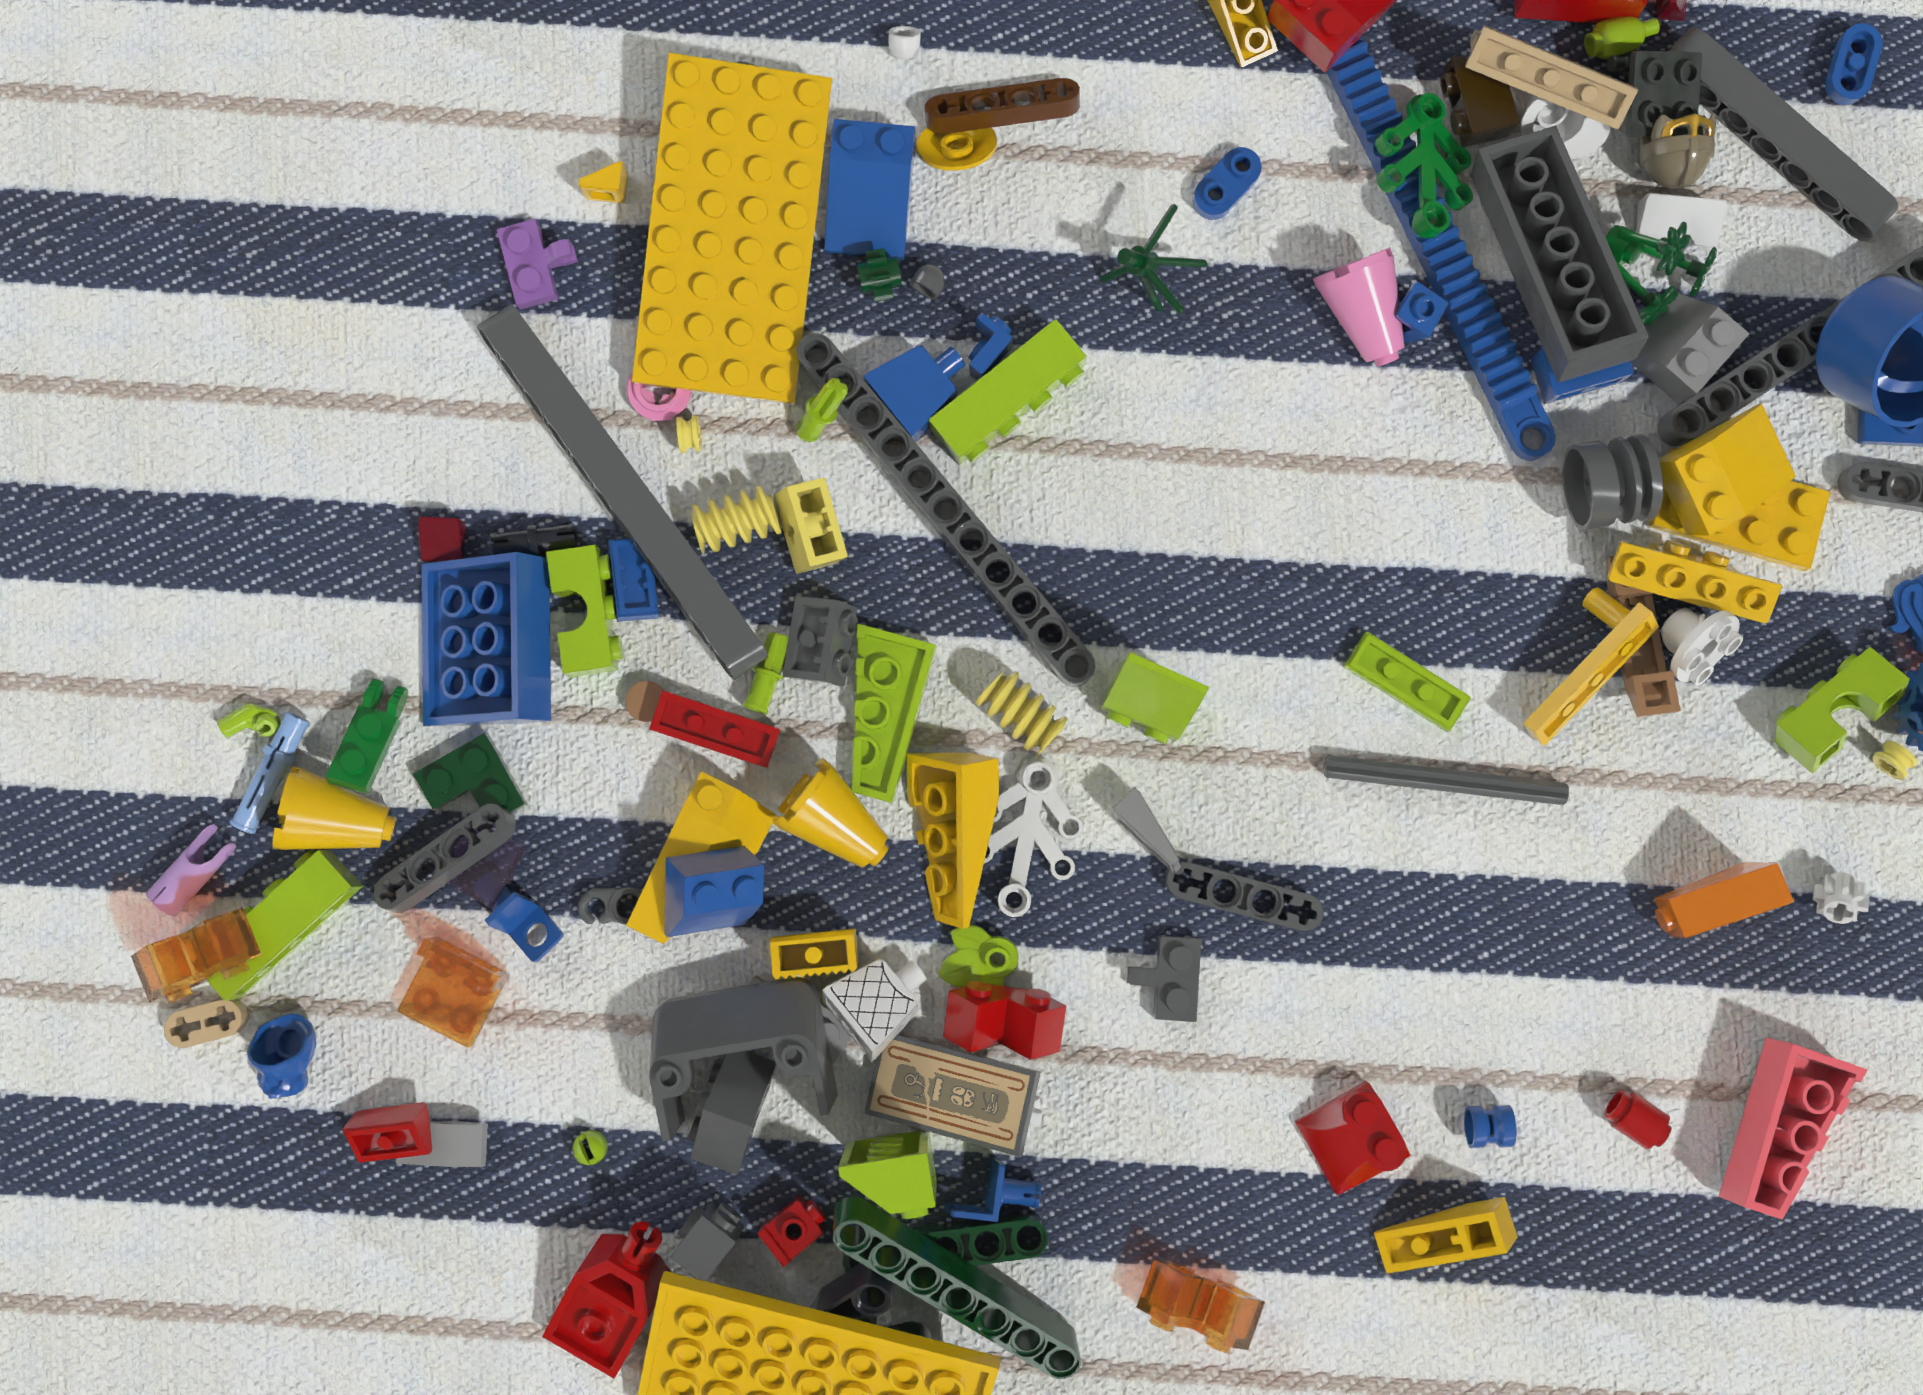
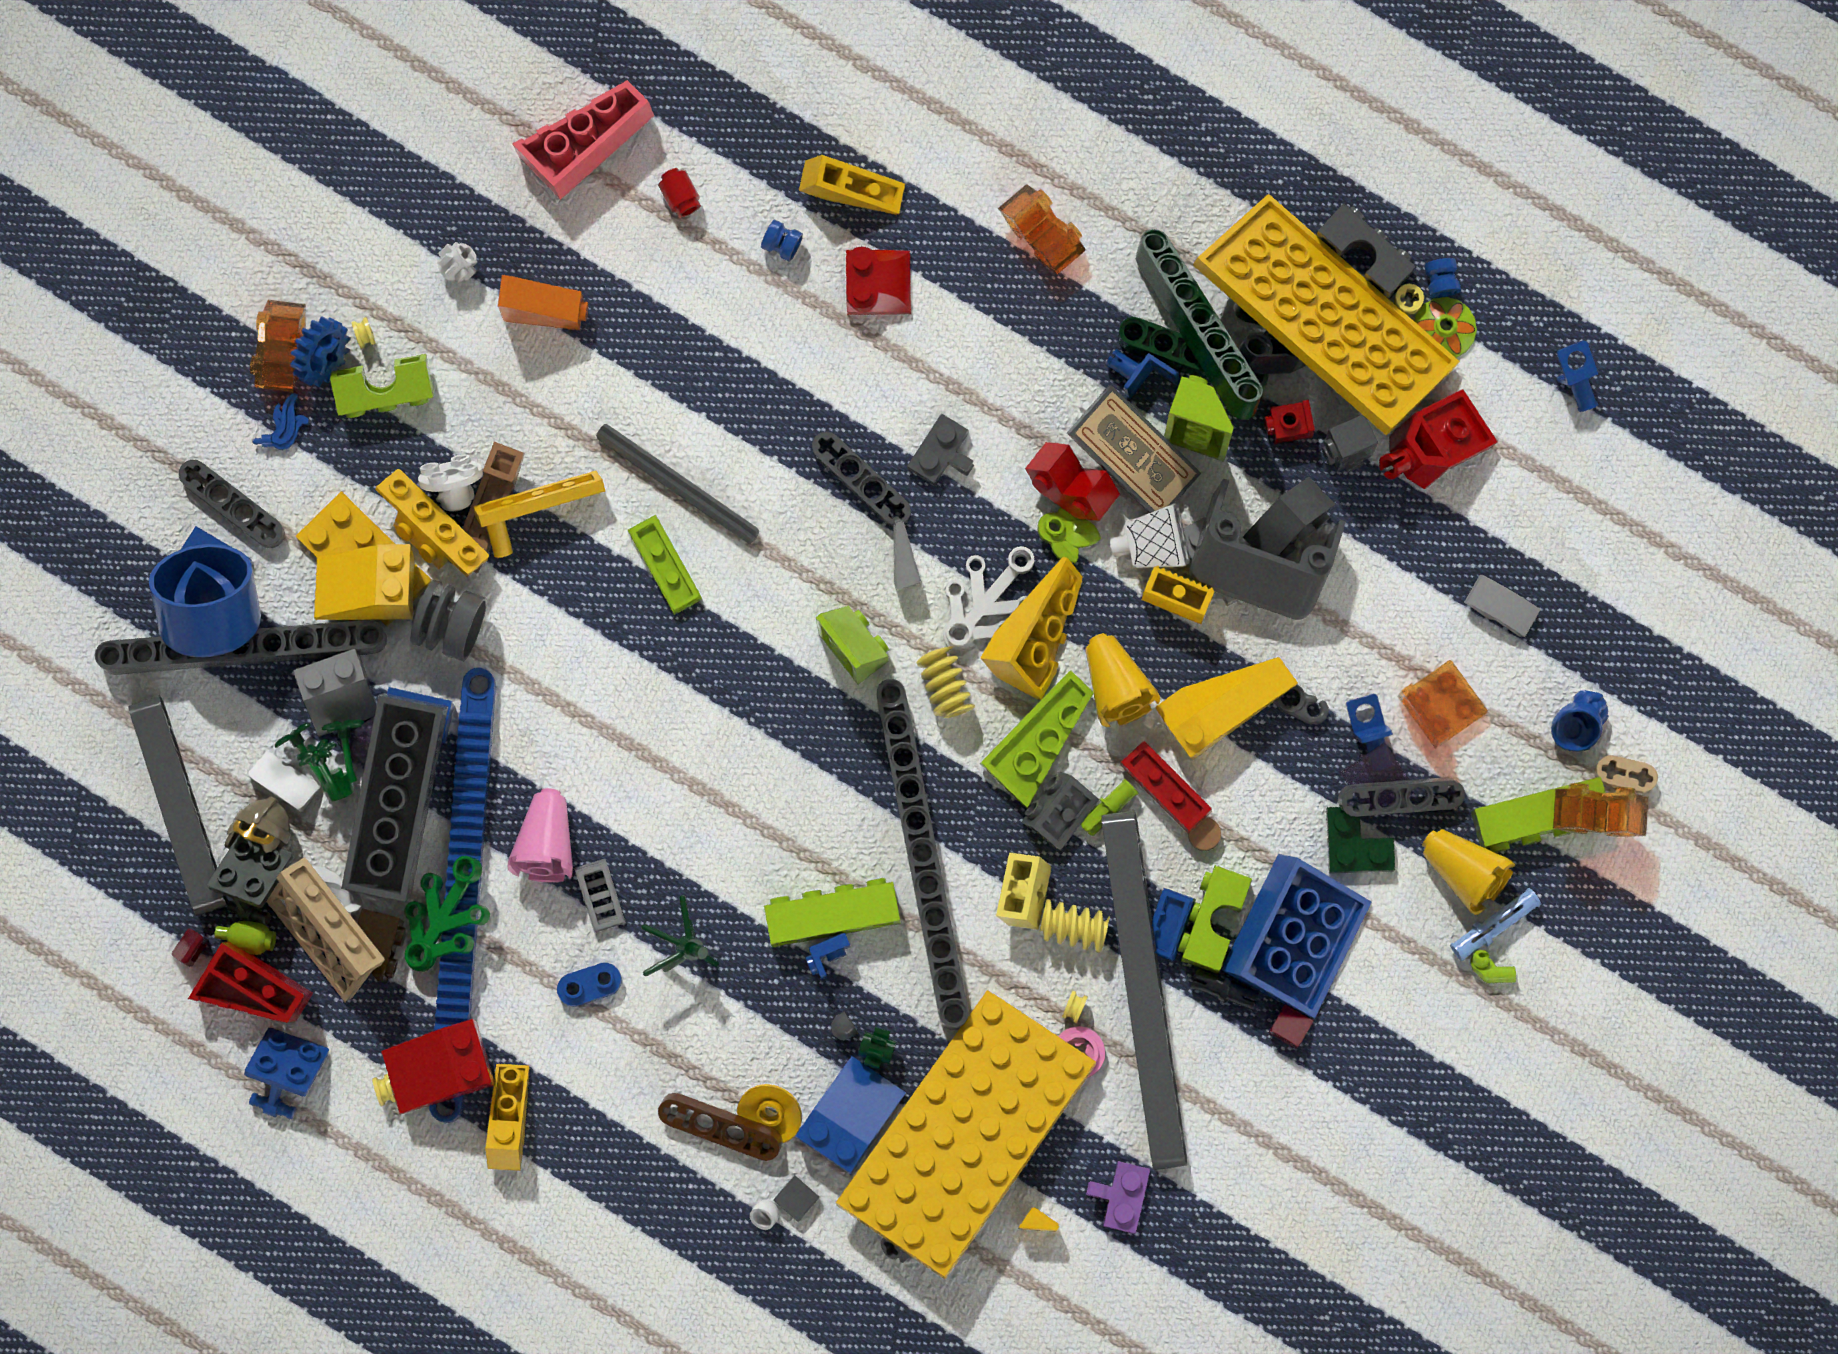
camera: 145 degrees left, 5 degrees down
lavender piece [146,824,236,917] -> none
green hinge [325,679,409,794] -> none
red slope [342,1102,432,1163] -> none
lime hinge [572,1130,608,1165] -> none
blue slope [664,846,764,937] -> none
lime axle [795,378,848,443] -> none
blue torso [863,345,966,442] -> none
blue bracket [1395,282,1449,343] -> none
blue plate [1825,23,1883,105] -> none
none -> light grey slope [574,859,626,933]
none -> dark grey tile [773,1175,820,1222]

